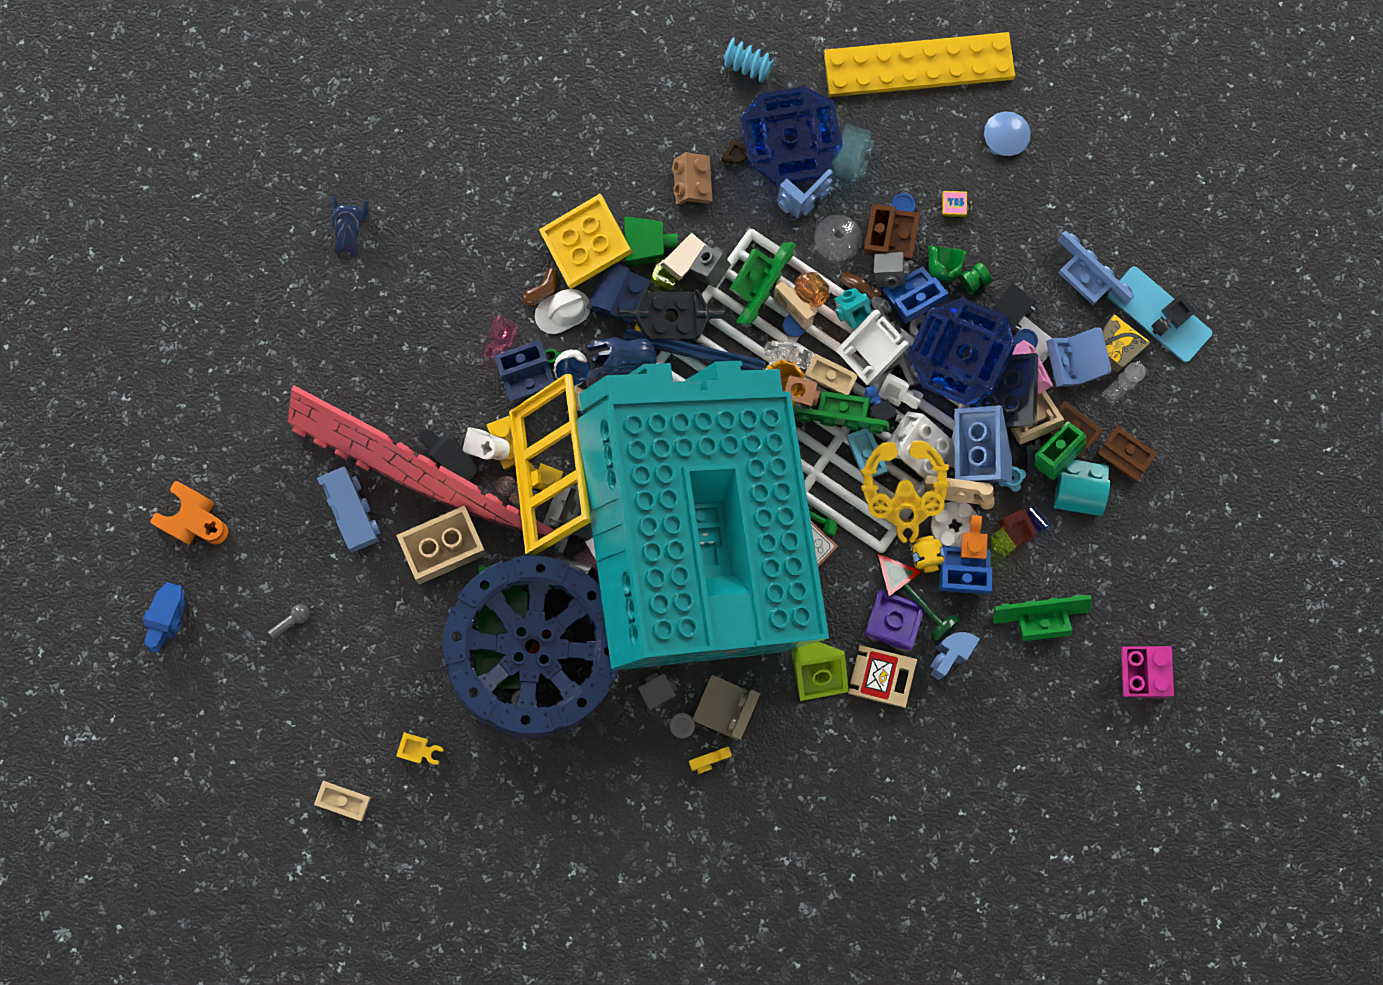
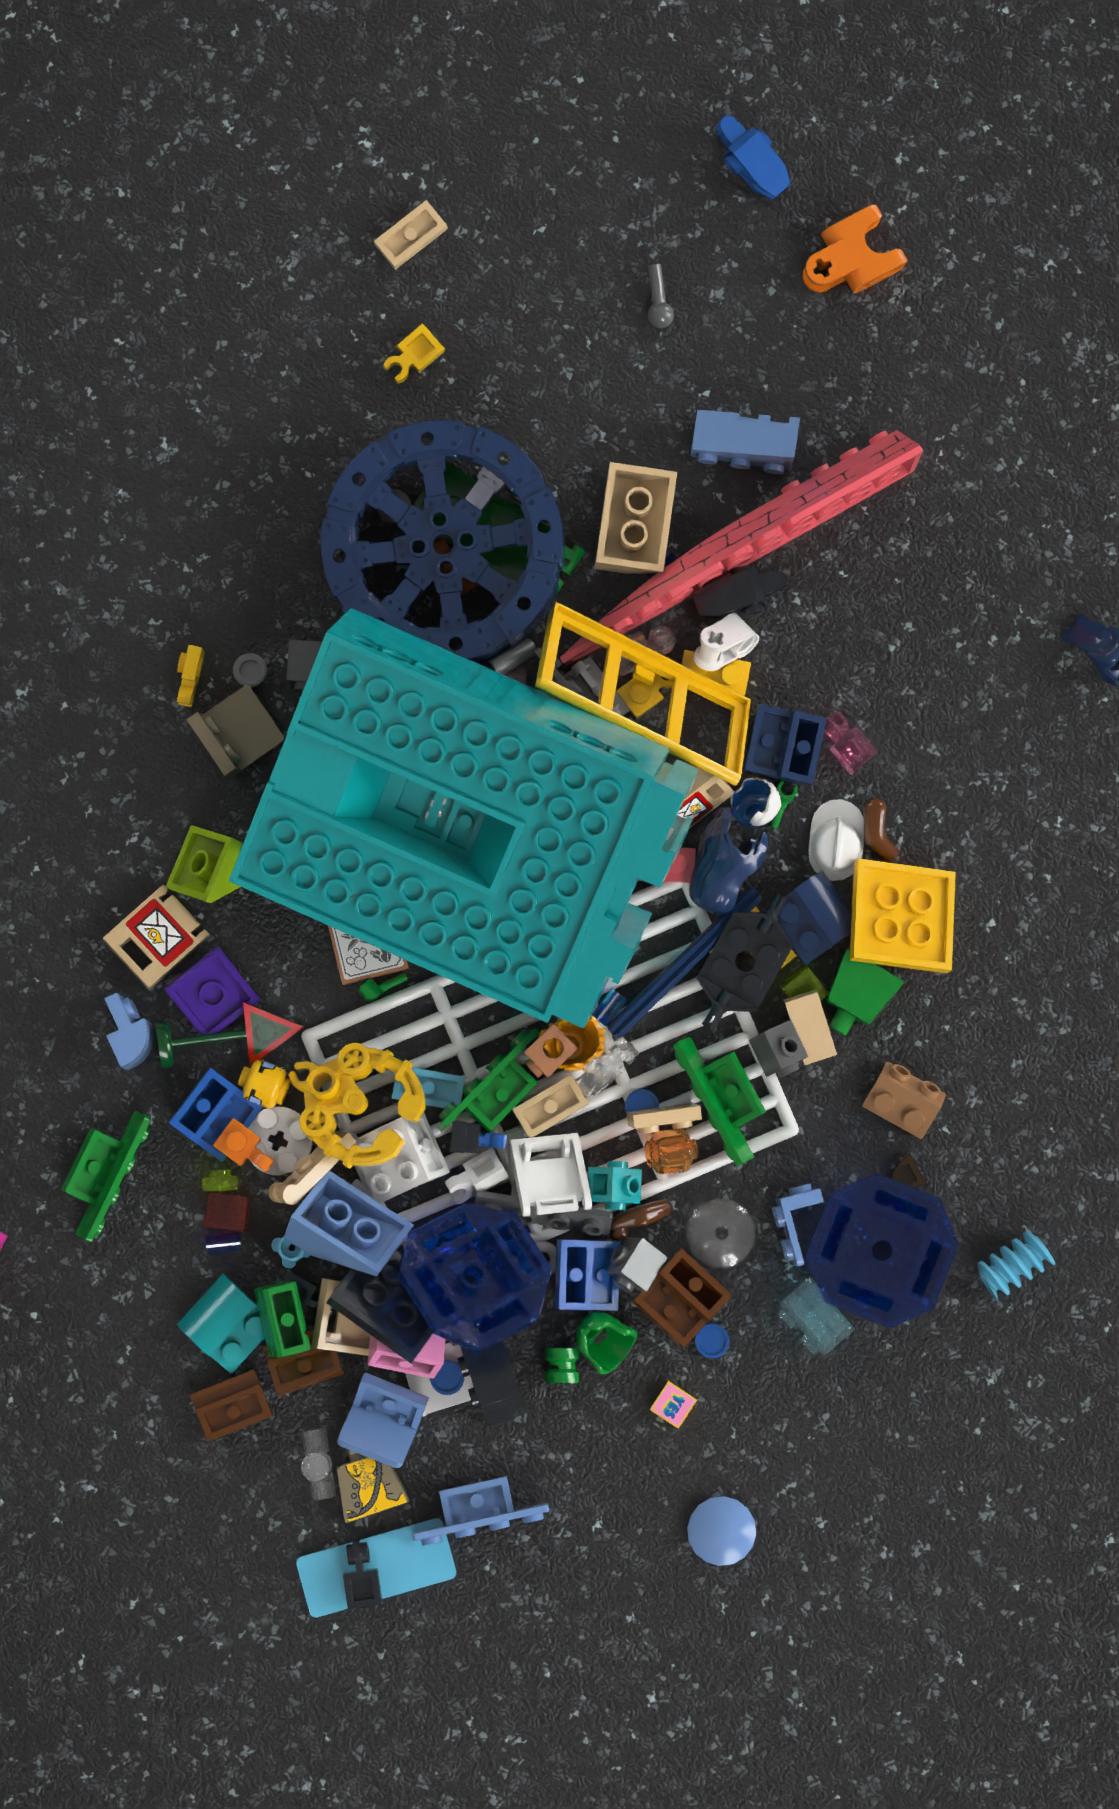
camera: 125 degrees right, 5 degrees up
yellow plate [824,32,1015,97] -> none

